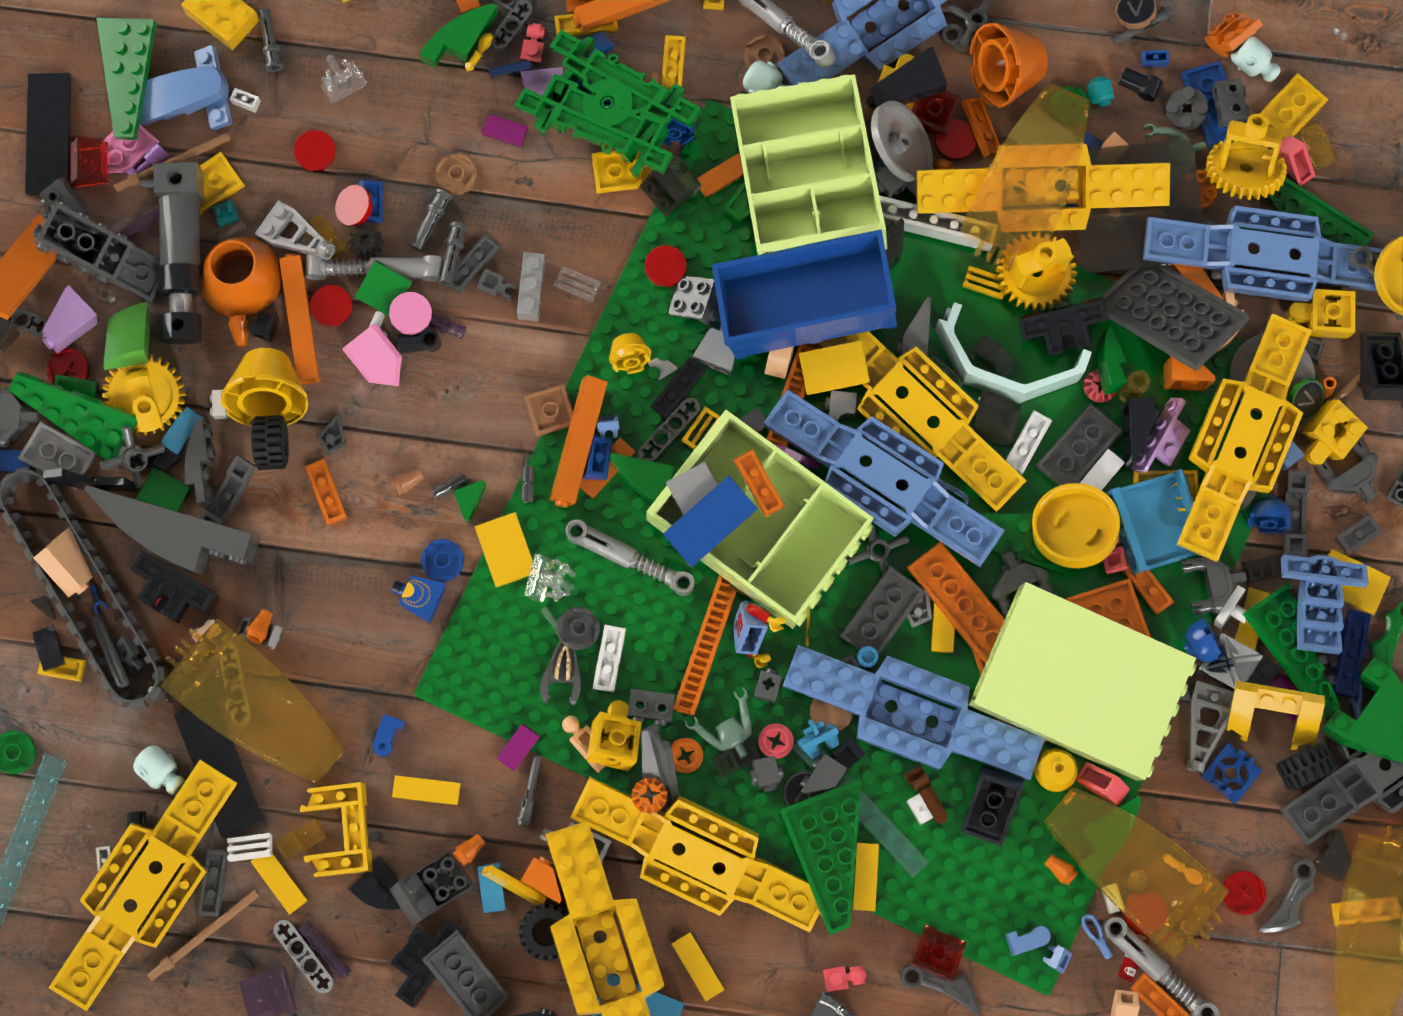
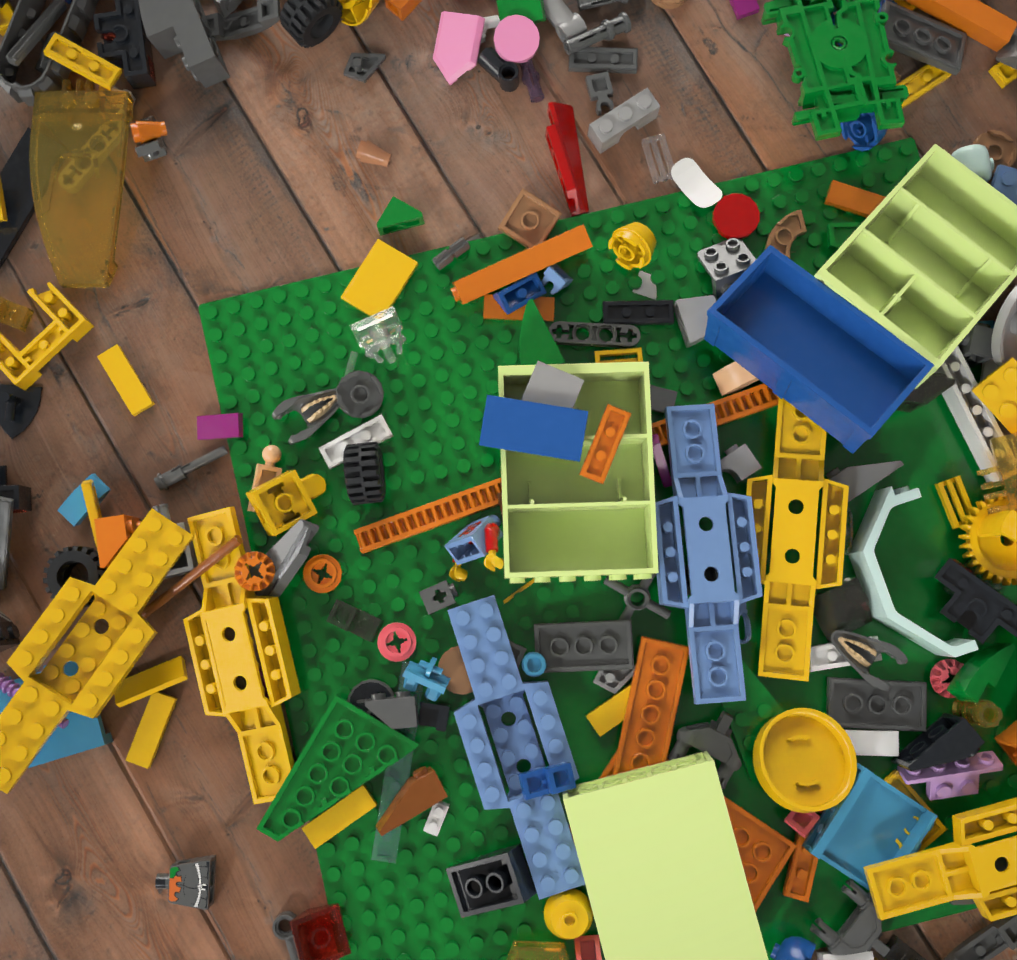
camera: 55 degrees right, 5 degrees up
orange tile [304,458,348,526] -> none
blue leg [372,714,406,757] -> none
dark grey slope [389,850,473,927] -> none
blue torso [391,576,447,624] -> none
blue tile [421,539,464,582] -> none
dark grey piece [432,474,468,499] -> none
orange cone [452,834,486,866] -> none
light grey piece [566,519,694,596] -> none
yellow tile [591,150,653,194] -> none
dark grey brick [628,689,675,726] -> none
clear smoke slope [640,154,702,217] -> none
sand green piece [685,687,752,759] -> none
dark grey brick [750,755,784,793] -> none
yellow tile [799,340,870,395] -> none
coral plate [823,965,867,992] -> none
reddish brown piece [904,765,947,824] -> none
clear smoke slope [970,334,1016,378] -> none
blue cylinder [1247,495,1292,535] -> none
none -> yellow tile [43,33,122,91]
none -> yellow tile [114,656,188,708]
none -> dark orange bar [141,535,243,619]
none -> black tyre [343,441,386,505]
none -> dark orange slope [376,766,448,836]
none -> blue slope [518,762,576,800]
none -> red wedge [545,102,589,217]
none -> white sticker [671,158,722,208]
none -> medium nougat tile [765,209,807,259]
none -> dark grey animal [831,630,908,691]
none -> dark grey tile [881,0,967,76]

